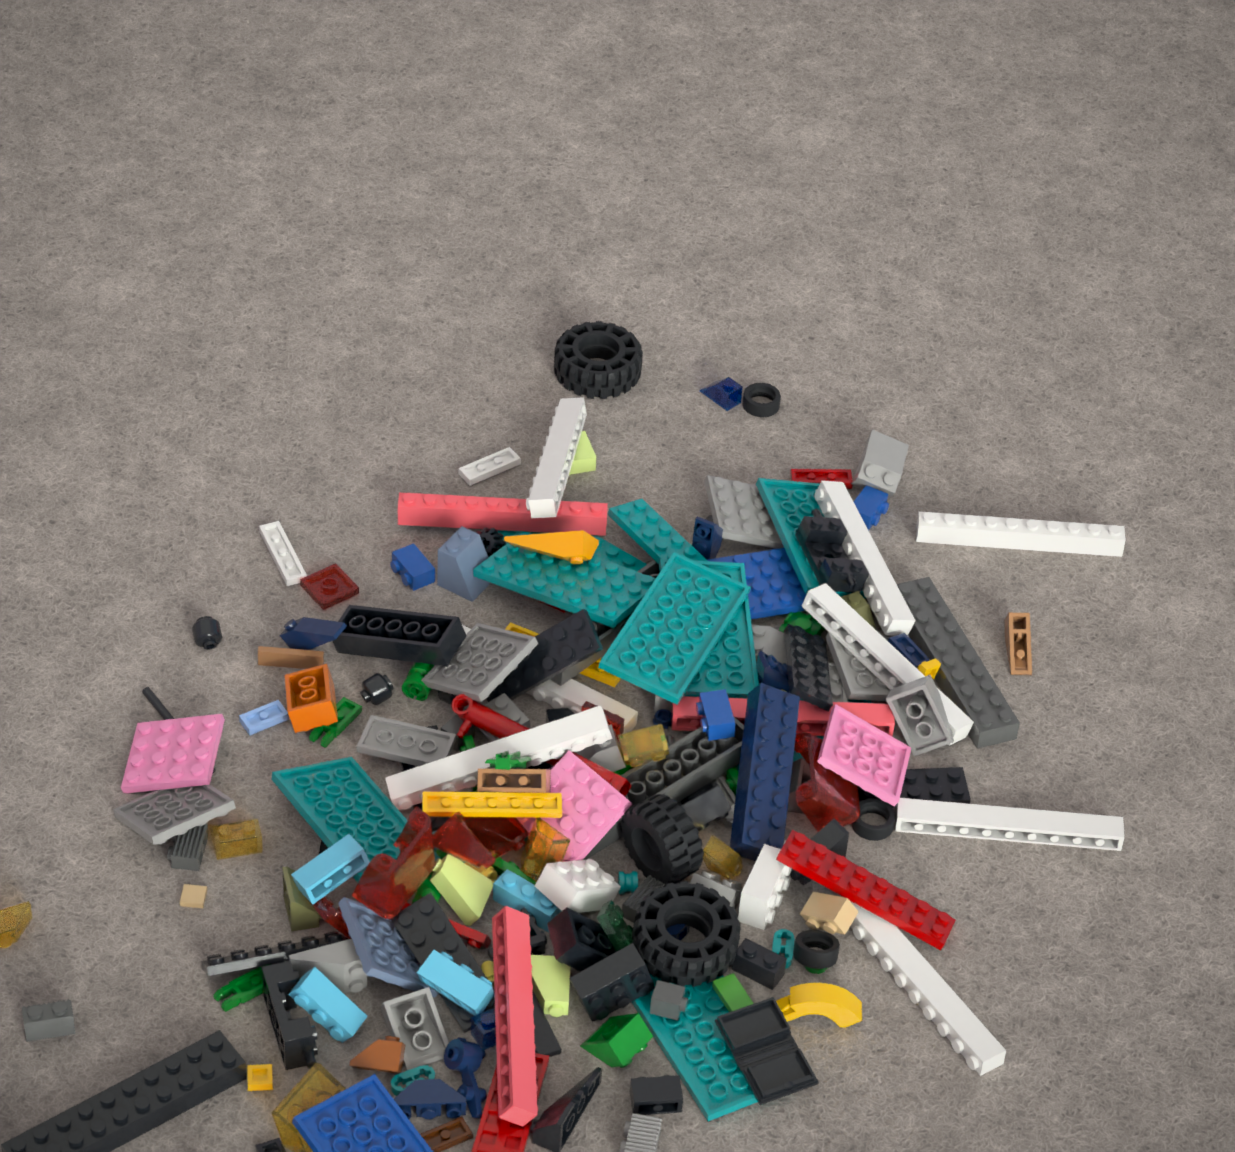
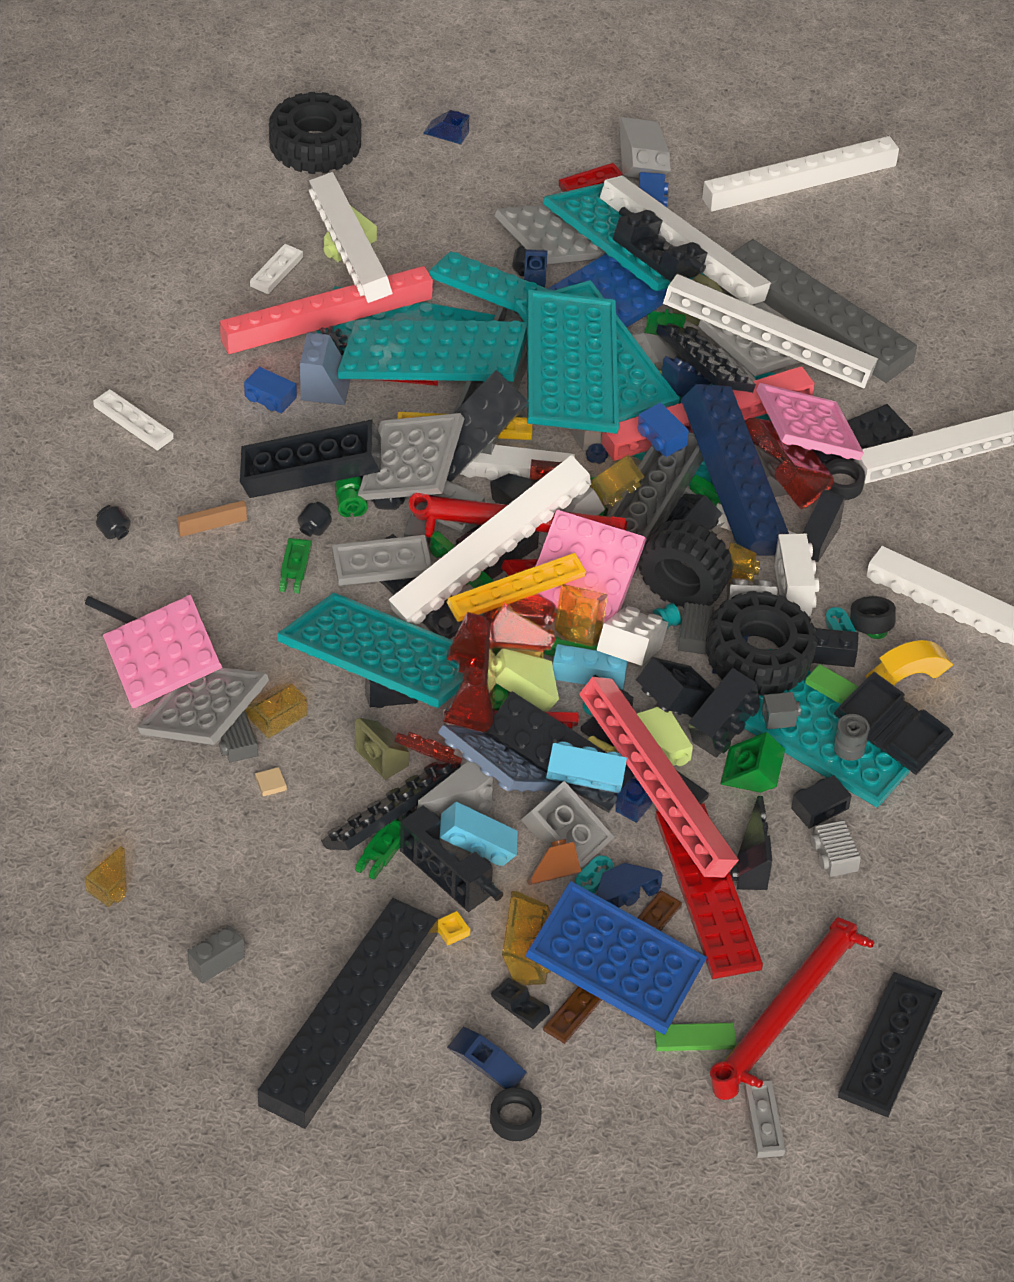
camera: 25 degrees left, 5 degrees up
light blue plate [239,700,289,736] -> none
dark blue slope [280,617,347,650] -> none
orange brick [285,664,338,733] -> none
medium azure brick [291,834,370,905] -> none
clear red plate [300,563,359,610] -> none
dark blue piece [444,1037,487,1119] -> none
medium nougat brick [477,769,551,793] -> none
green piece [485,751,531,770] -> none
light orange wedge [504,530,599,564] -> none
clear green plate [596,900,633,951] -> none
black tyre [742,383,781,417] -> none
red plate [776,830,956,951] -> none
tan brick [800,892,858,934] -> none
light grey slope [886,675,954,756] -> none
dark blue plate [888,633,930,668] -> none
yellow plate [917,658,941,679] -> none
medium nougat slope [1004,612,1032,675] -> none
none -> dark grey wheel [834,714,870,761]

